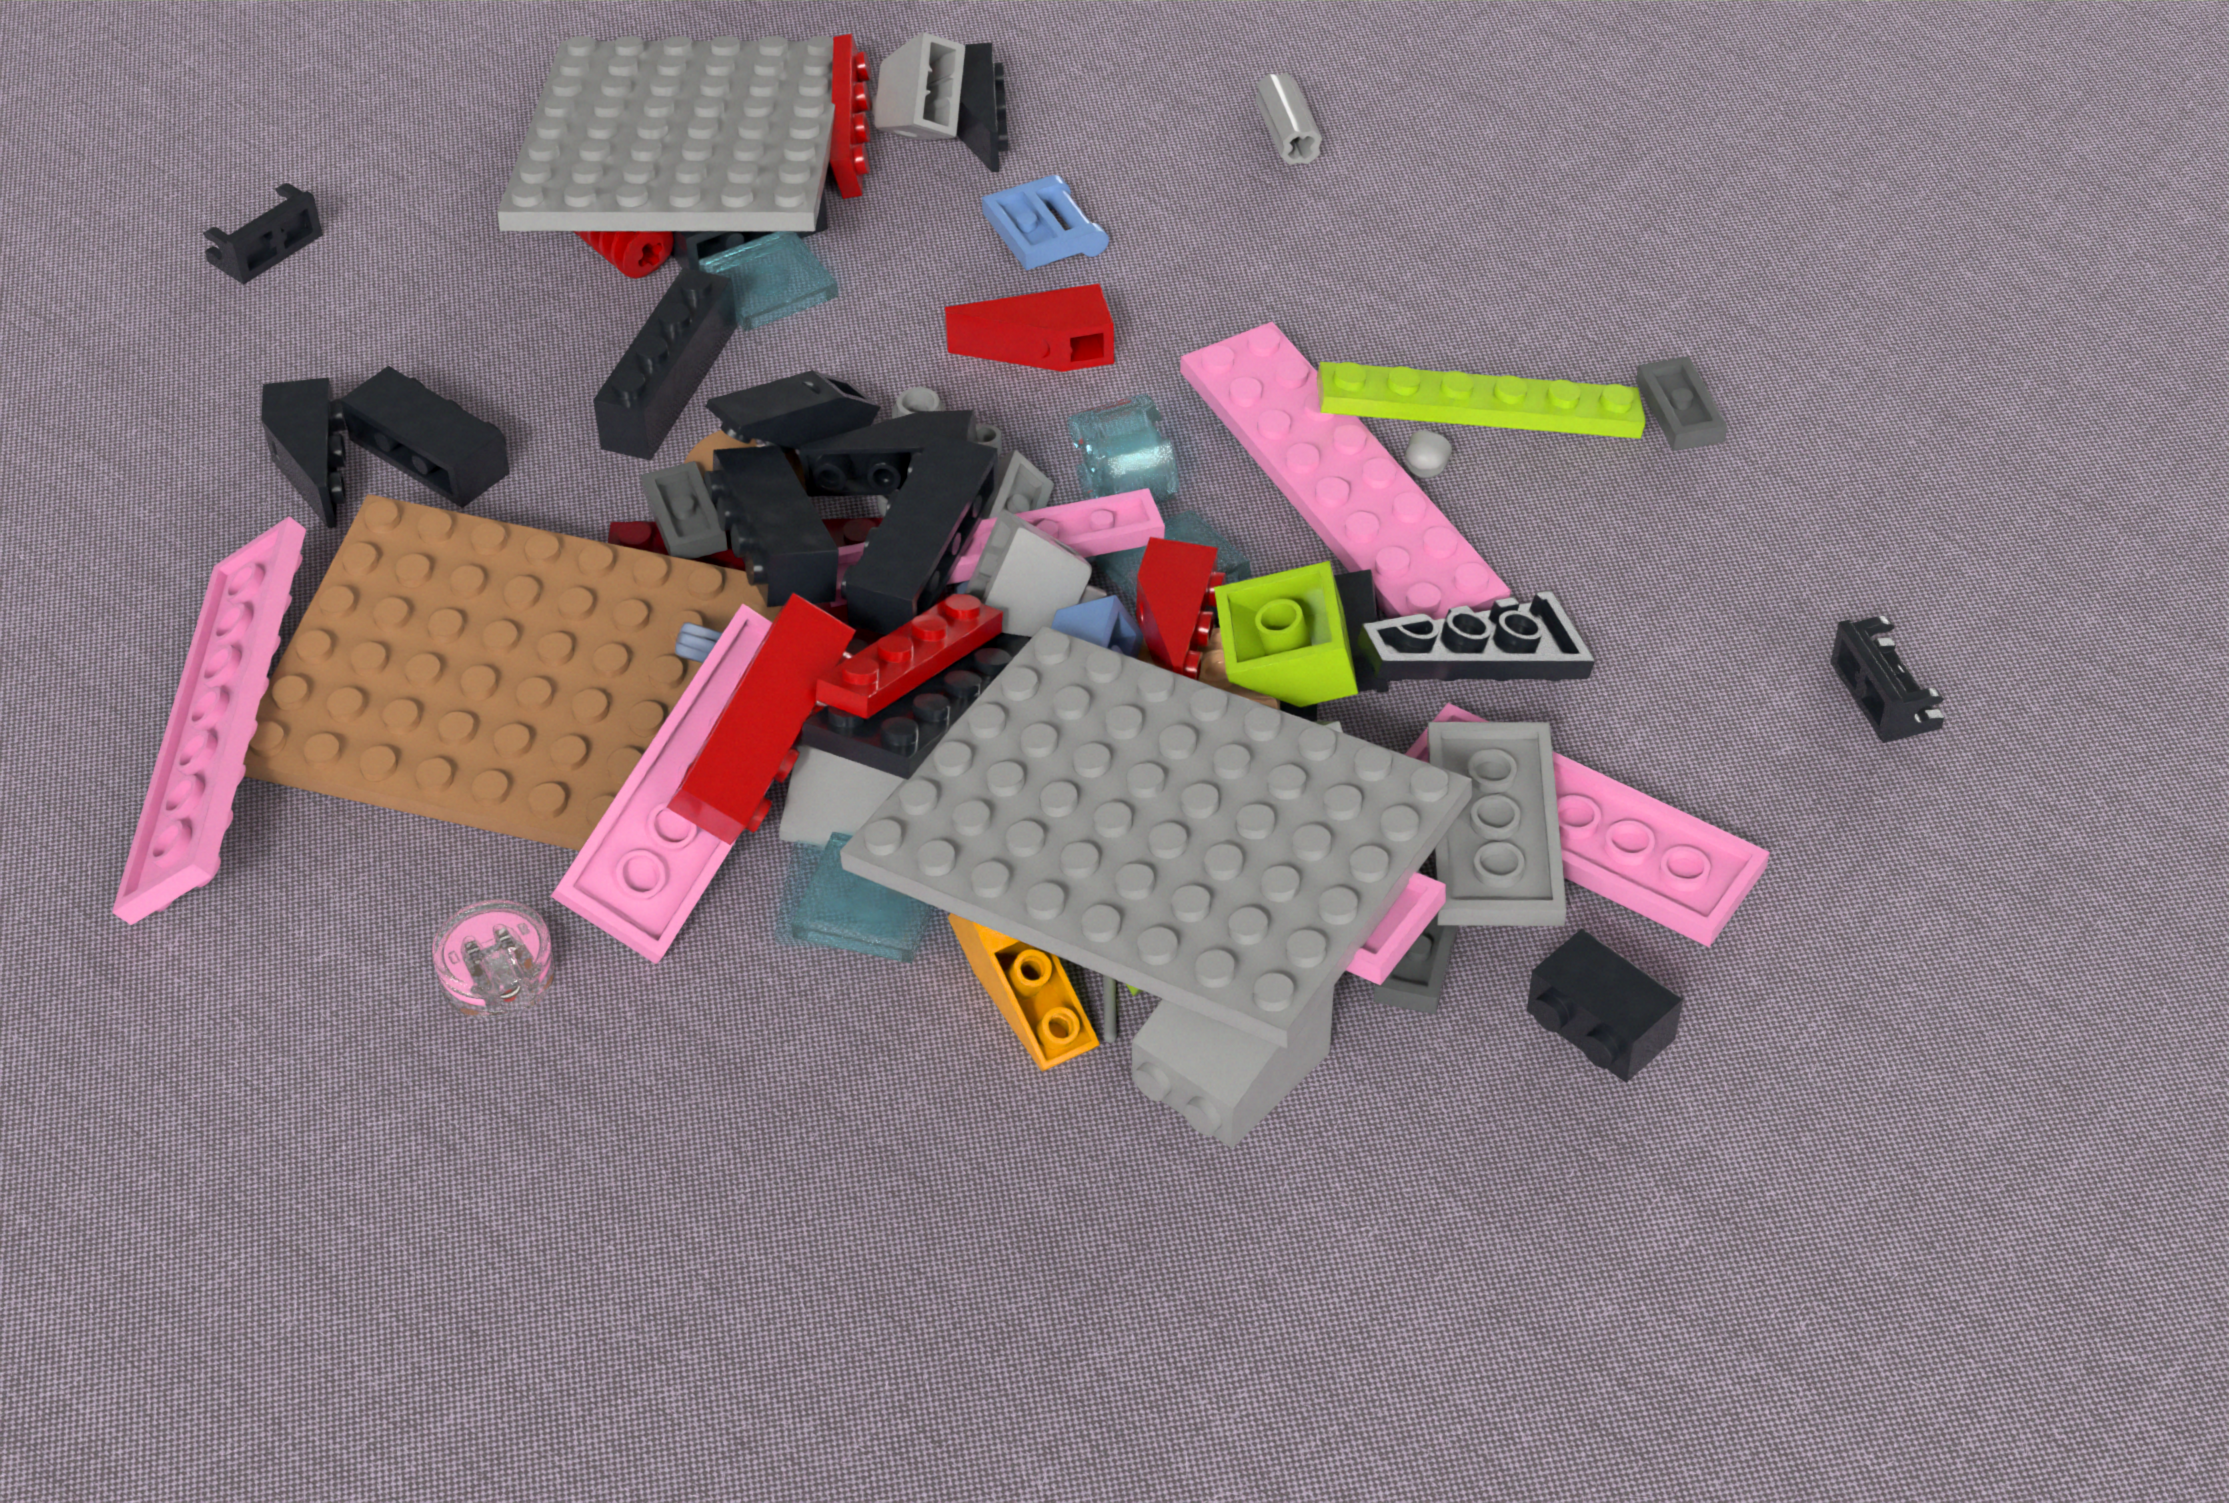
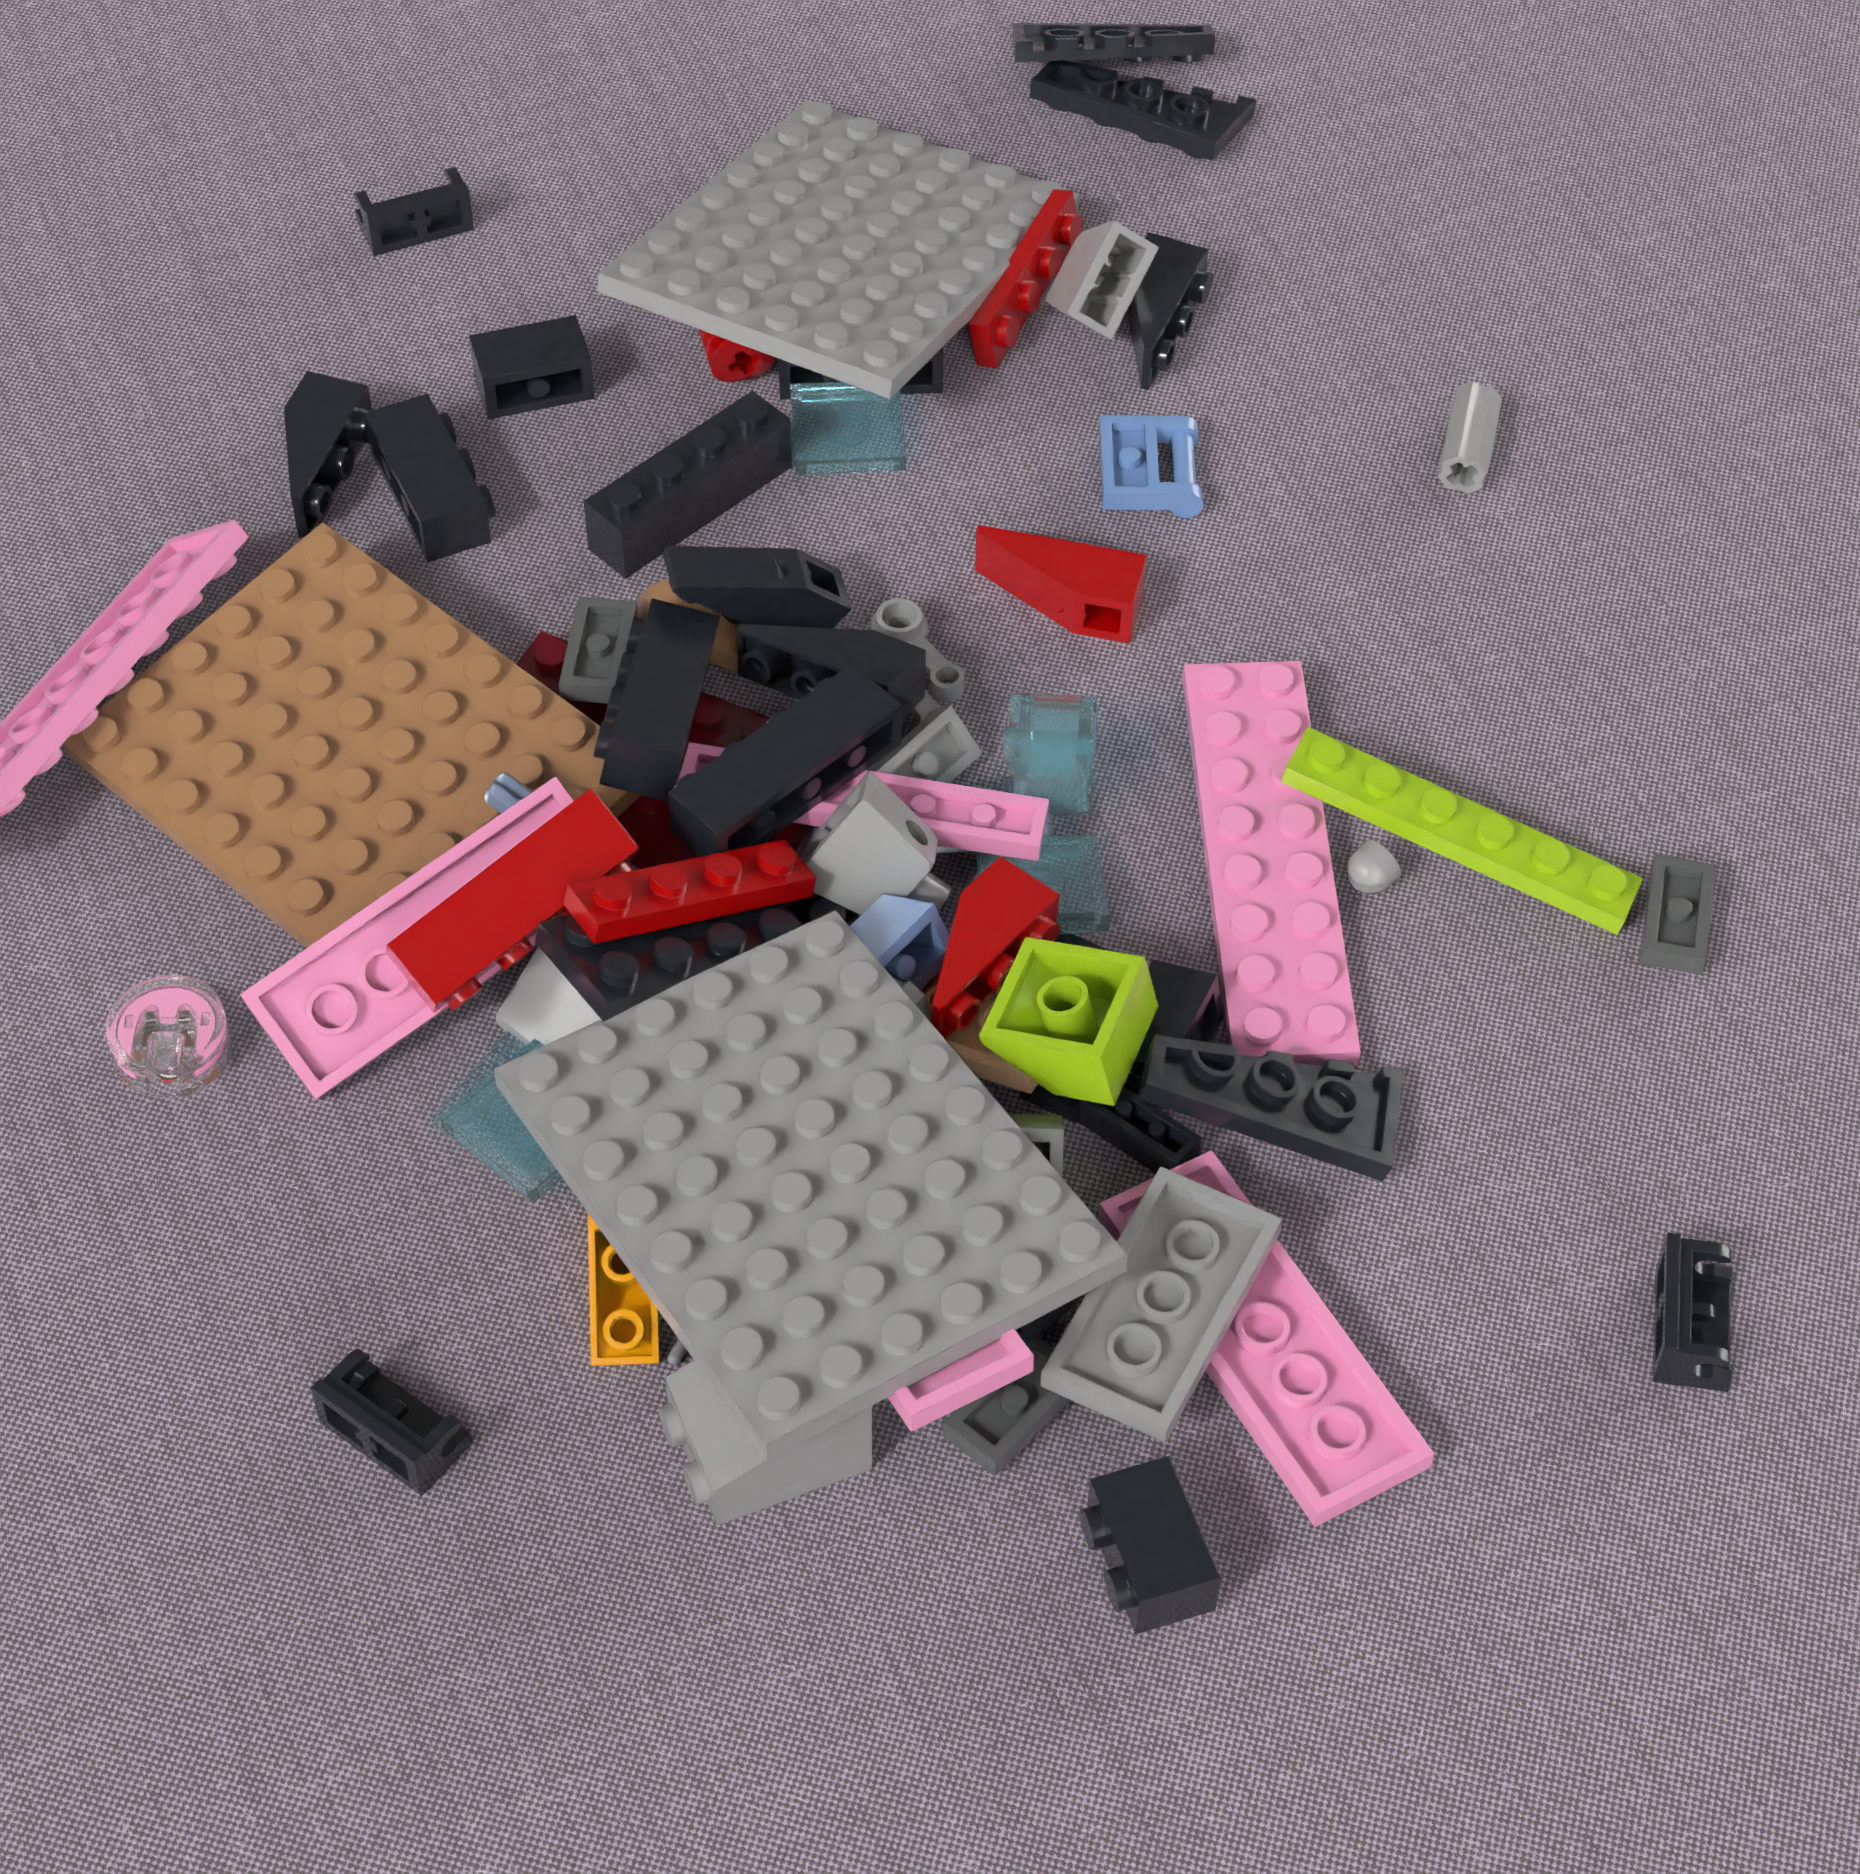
camera: 25 degrees right, 5 degrees up
none -> black hinge [310,1348,473,1496]
none -> black brick [469,315,595,420]
none -> black piece [1078,1086,1202,1174]

